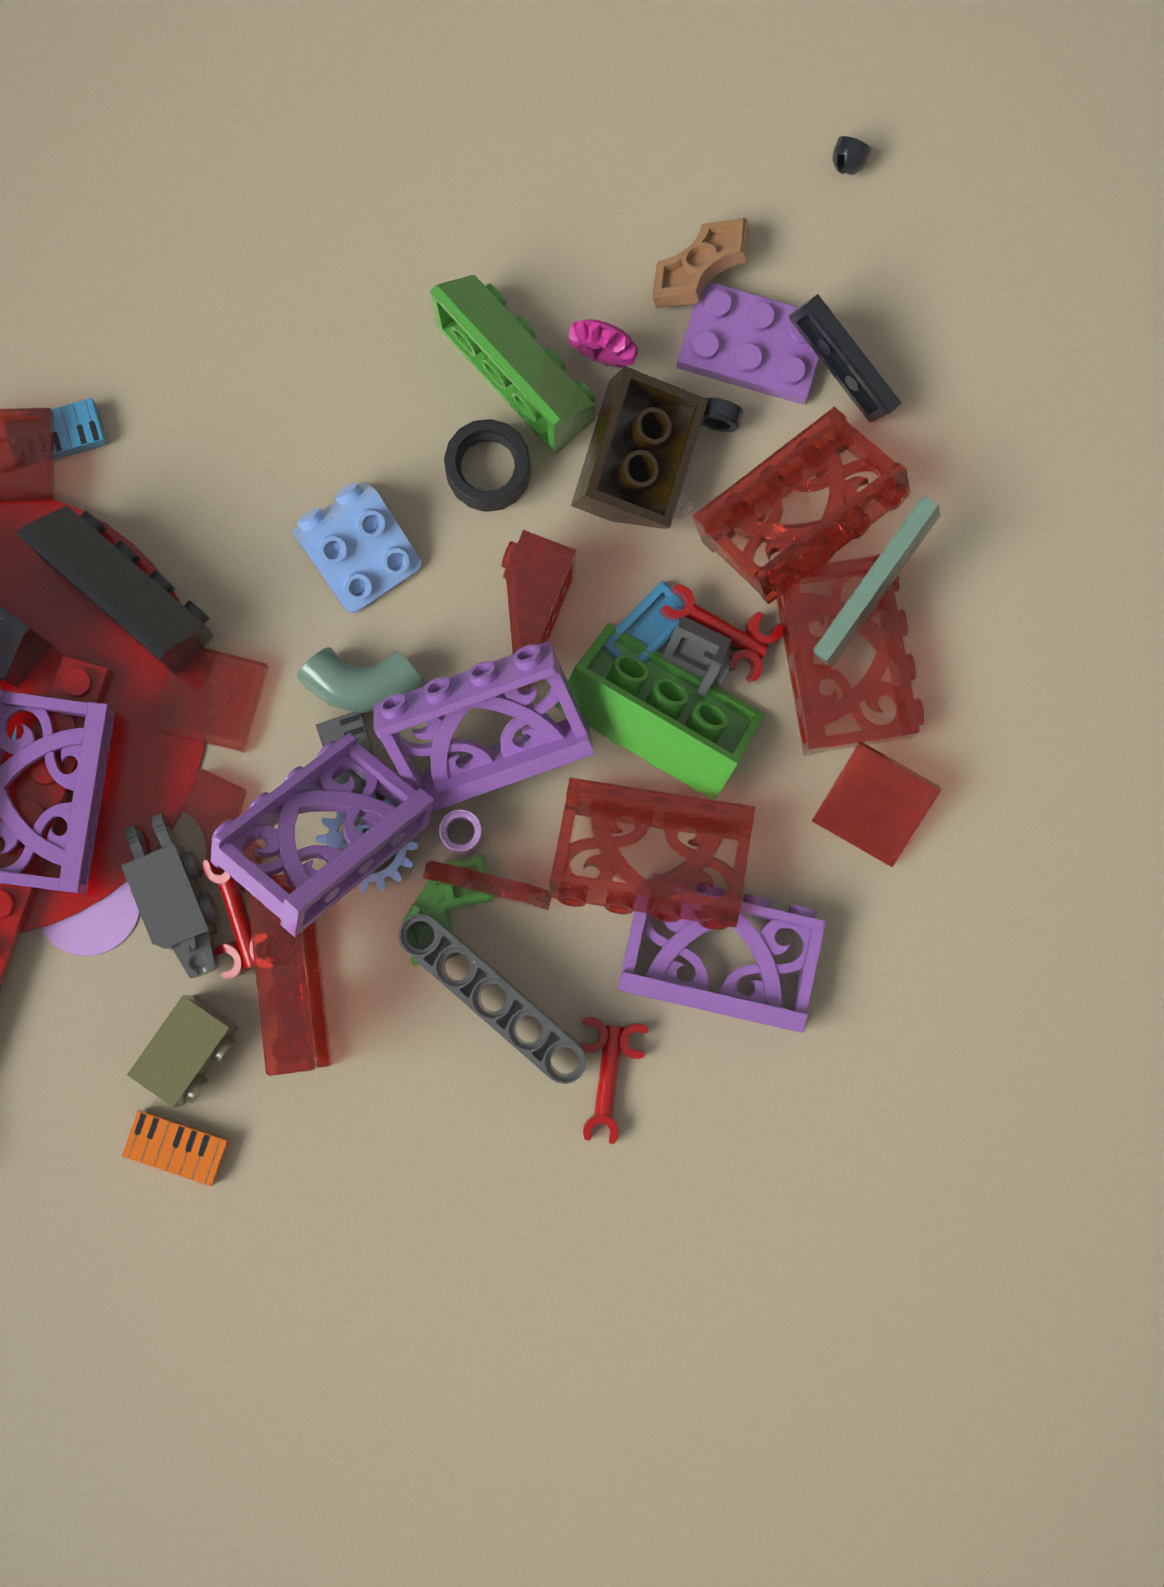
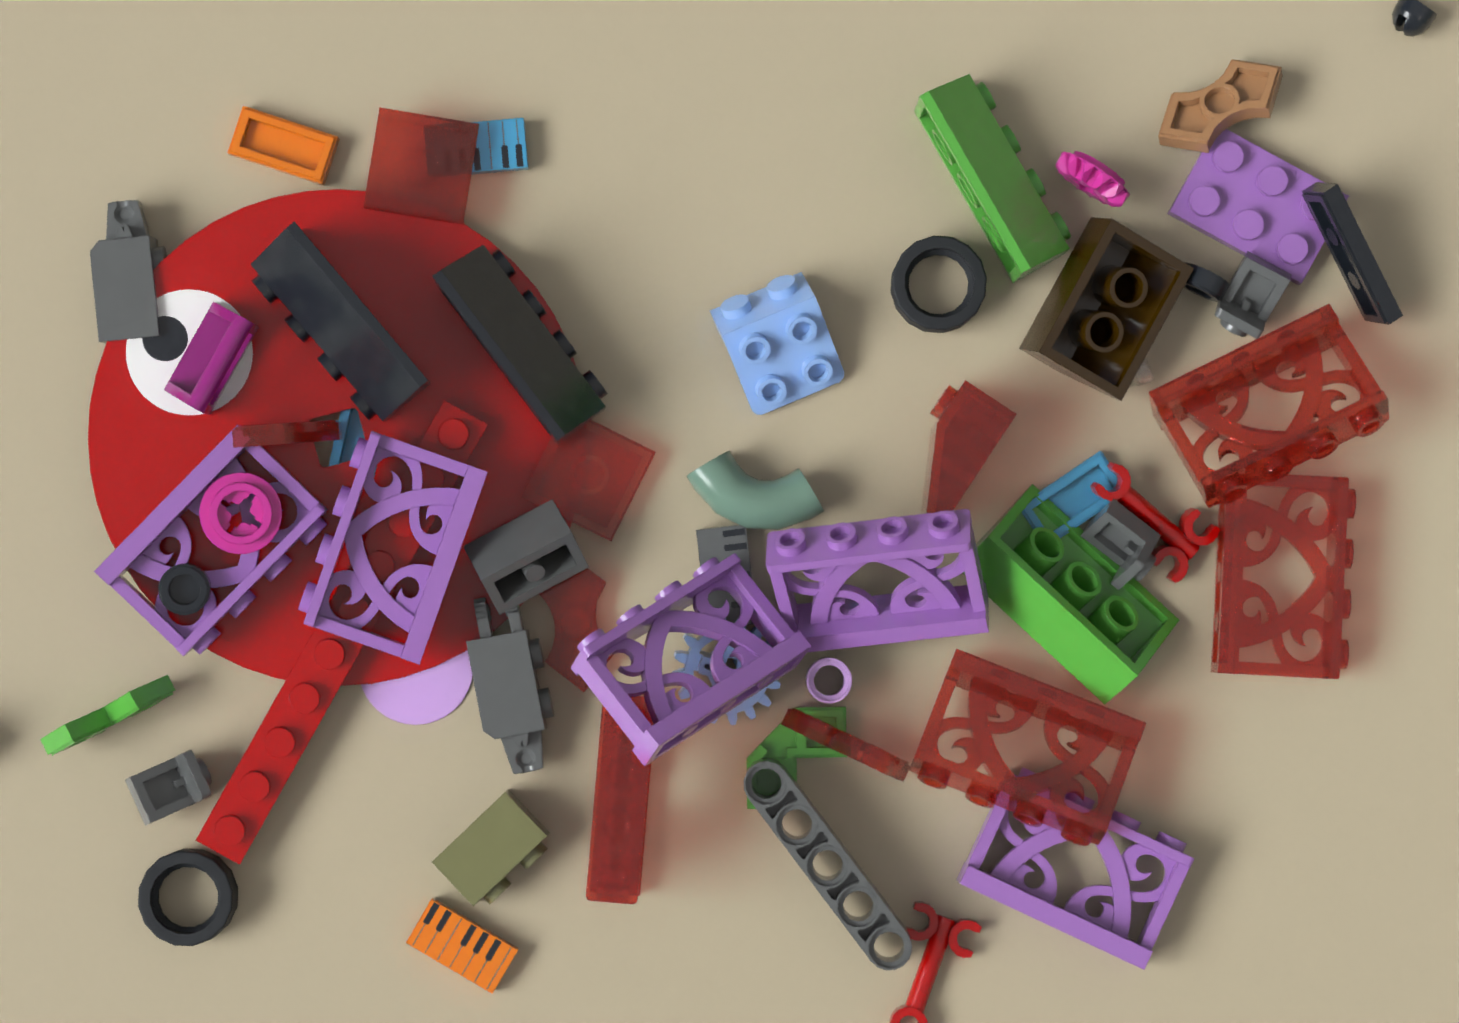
camera: 15 degrees right, 5 degrees up
red bar [203,859,286,979] -> none
clear red tile [812,740,941,867] -> none
sand green tile [813,496,941,668] -> none
none -> dark grey brick [463,499,589,615]
none -> dark grey bracket [1214,251,1292,339]

